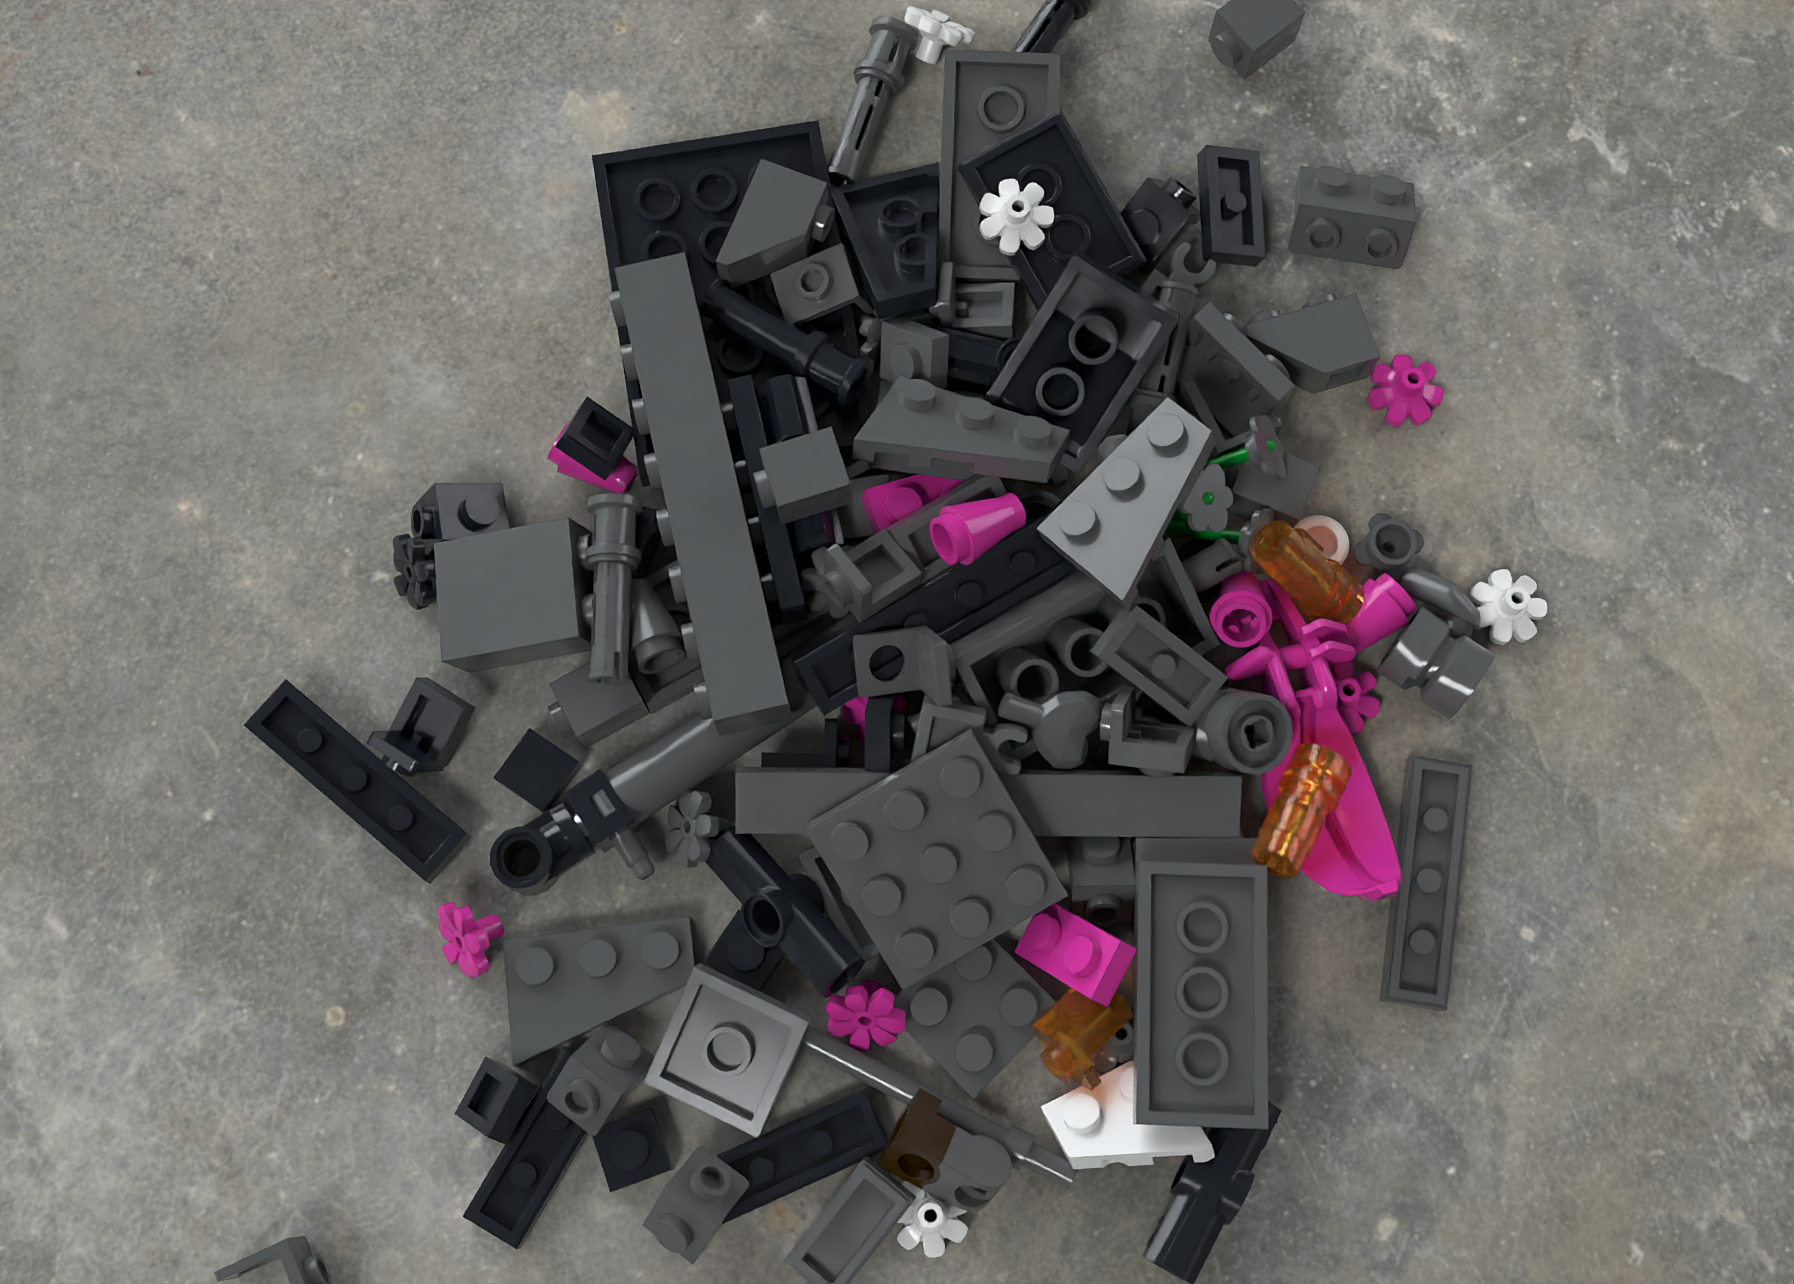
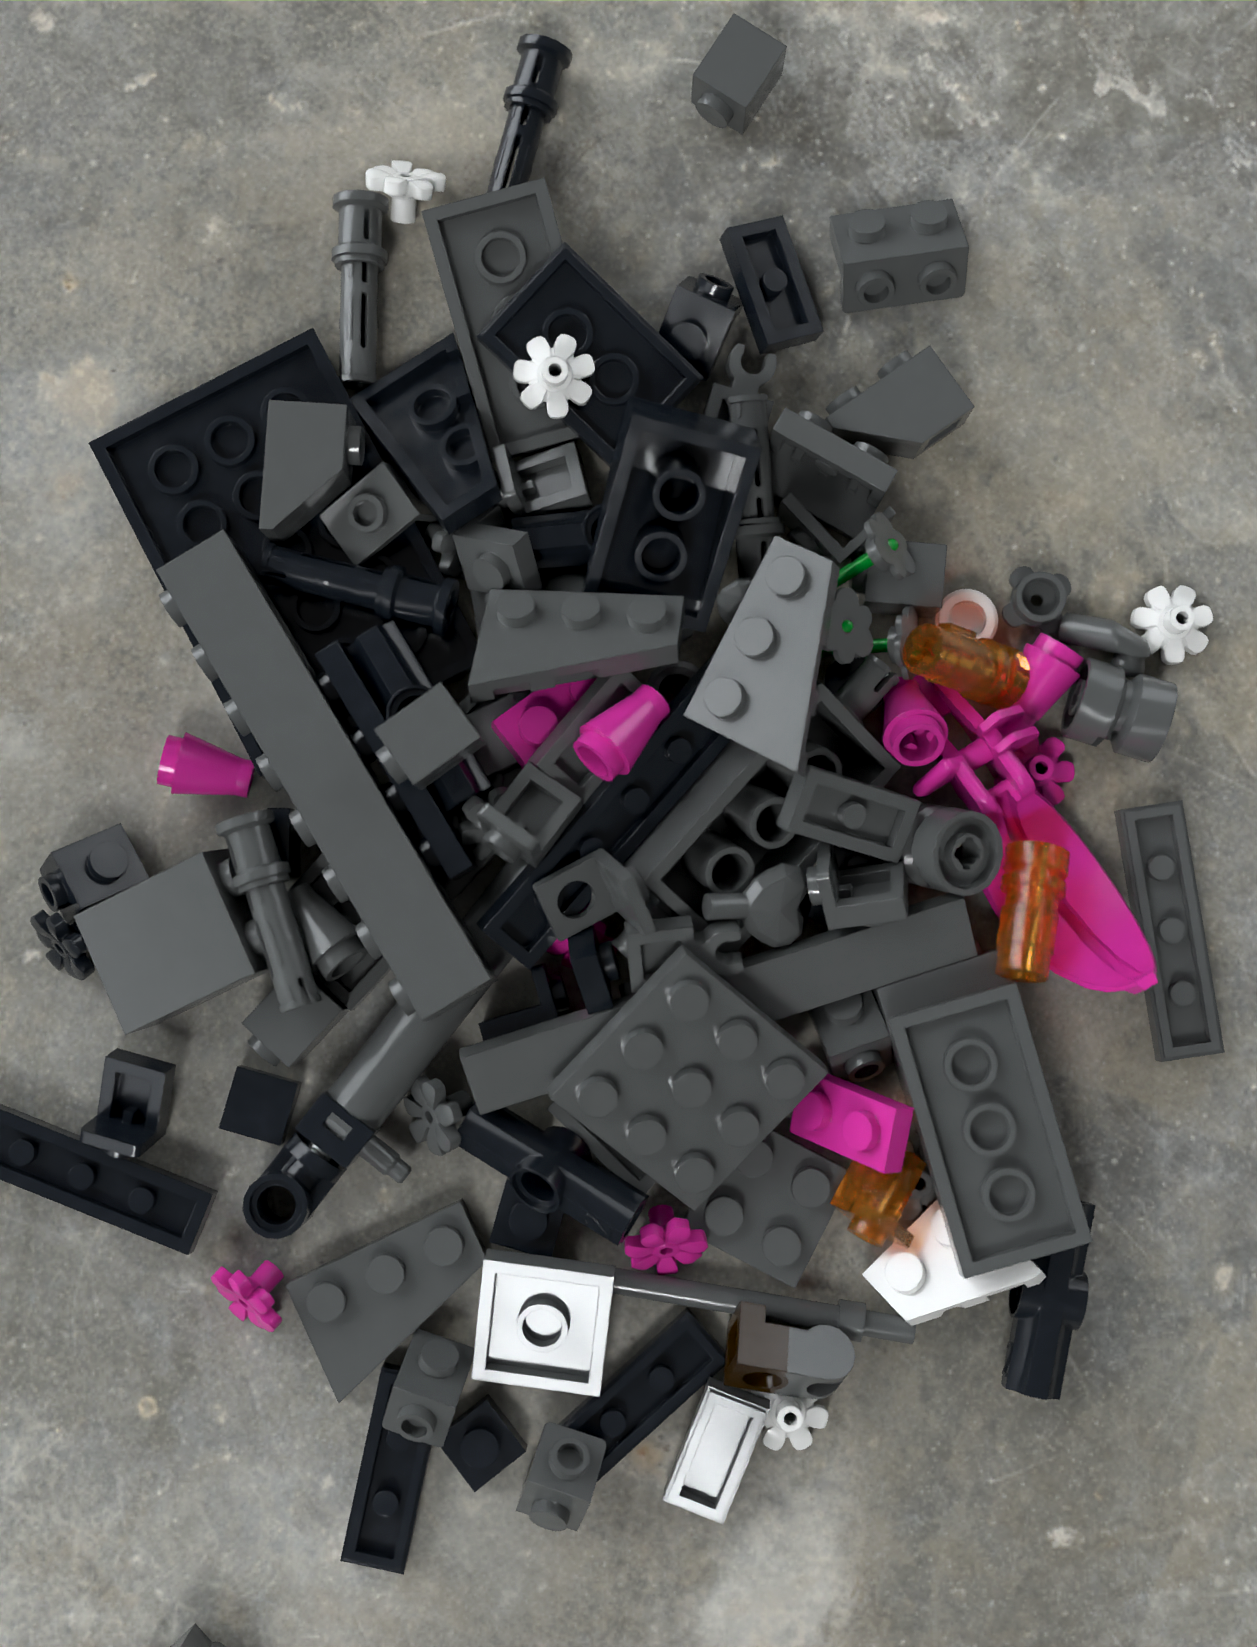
camera: 15 degrees left, 10 degrees up
black plate [455,1056,537,1145] -> none
black tile [555,396,637,480] -> none
dark pink plant [1367,354,1444,428] -> none

